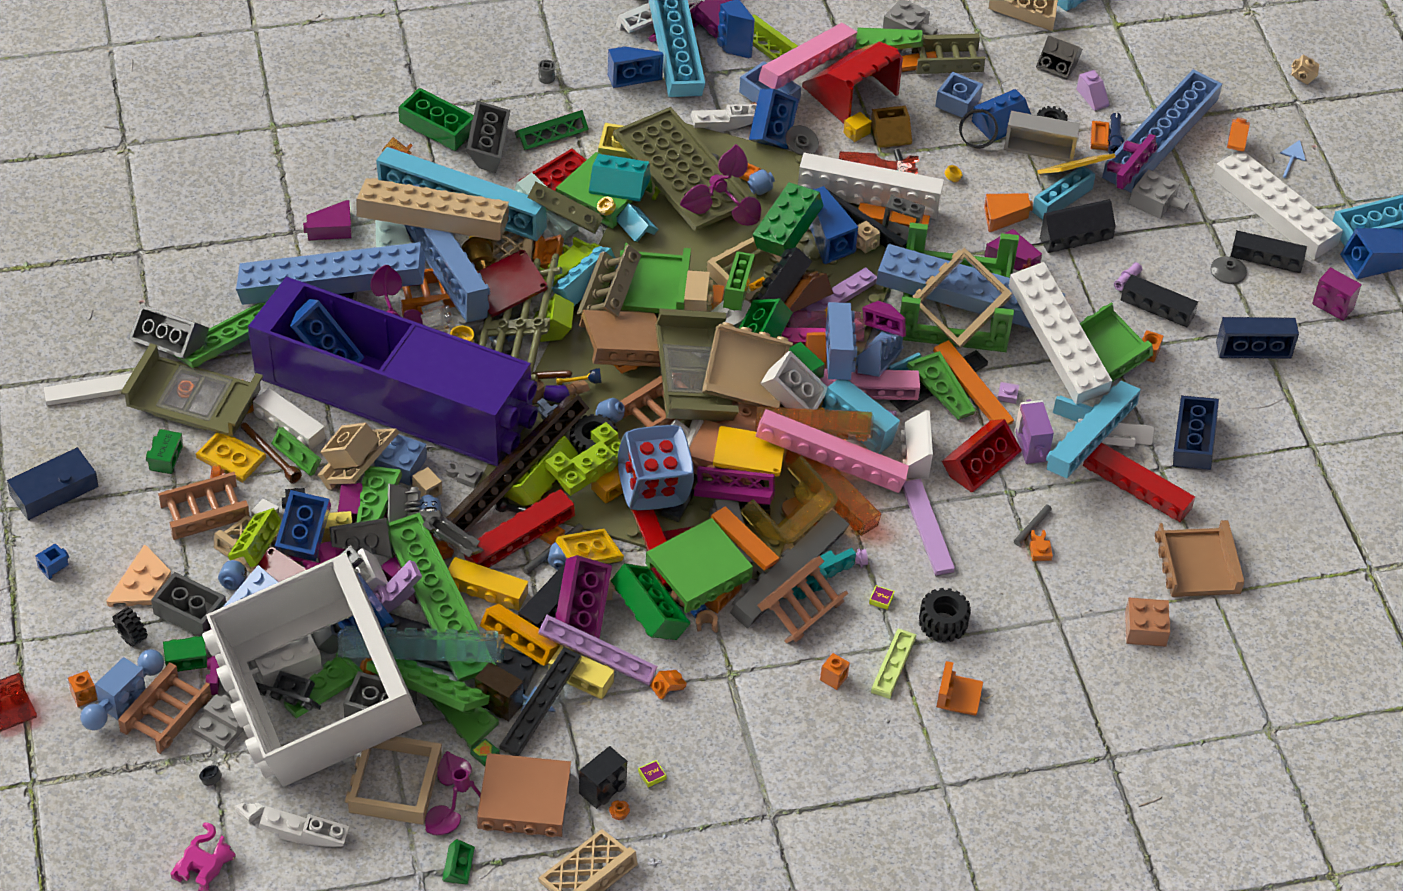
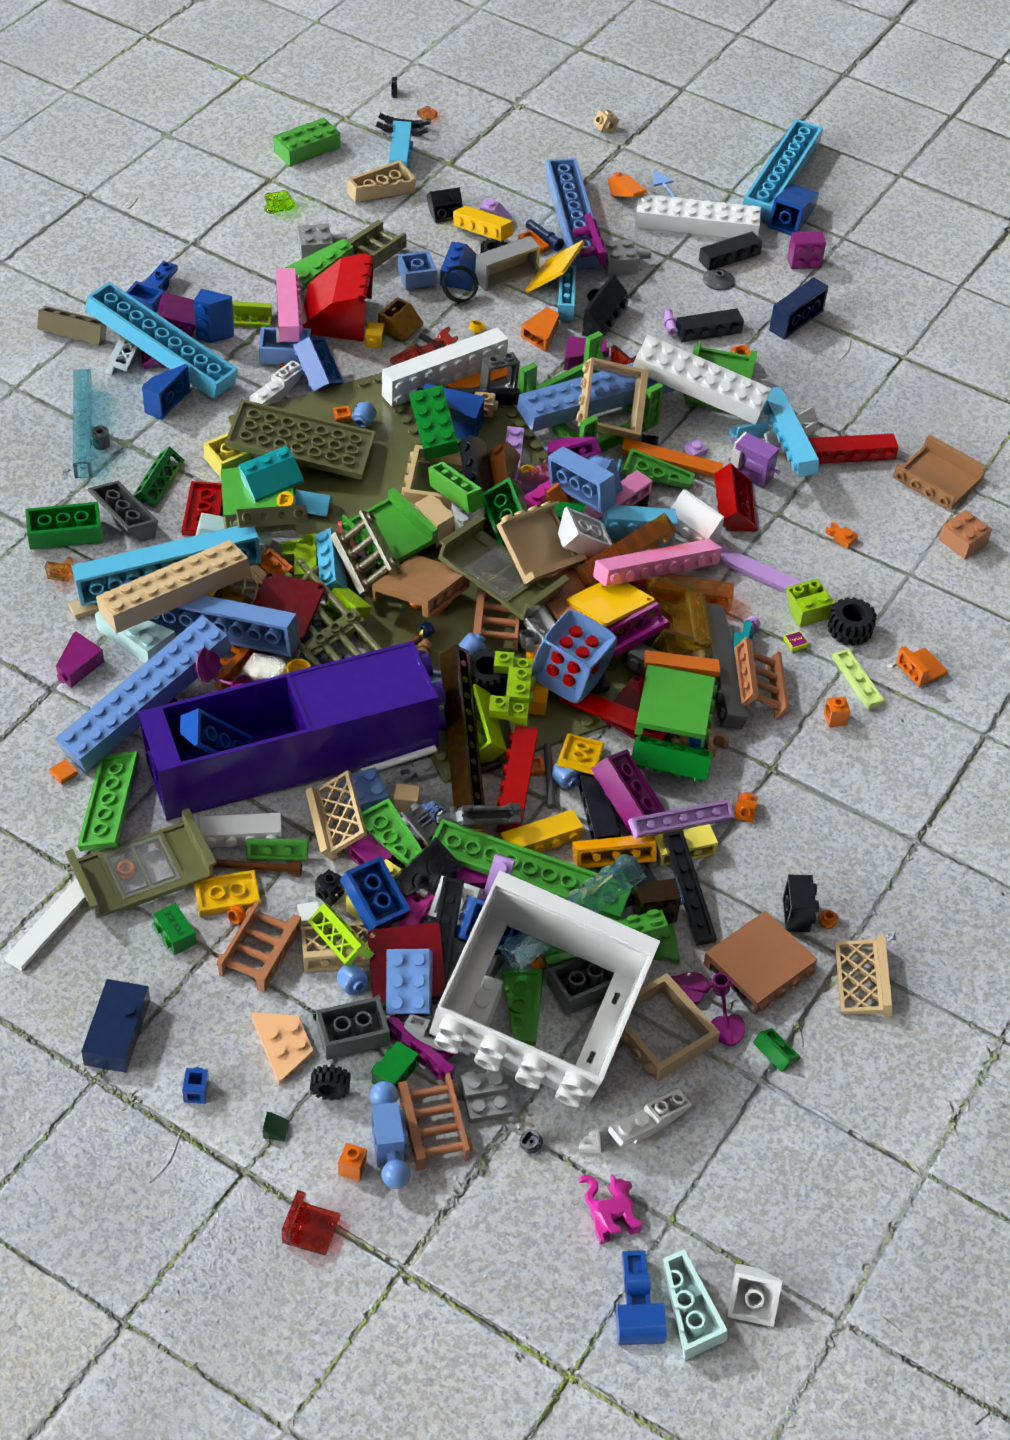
camera: 45 degrees left, 0 degrees up
dark grey slope [129,304,209,359] -> none
black bracket [256,671,322,711] -> none
tan brick [321,423,379,469] -> none
tile [470,738,500,766] -> none
tile [638,760,667,788] -> none
magenta plant [680,144,762,226] -> none
dark grey dish [786,125,819,155] -> none
dark grey bar [1014,504,1052,546] -> none
dark blue brick [1173,395,1219,470] -> none
none -> orange tile [49,759,78,785]
none -> clear light blue brick [73,369,93,478]
none -> dark green slope [262,1112,290,1142]
none -> white bar [361,745,437,771]
none -> yellow brick [453,205,513,241]
none -> lime slope [785,578,835,627]

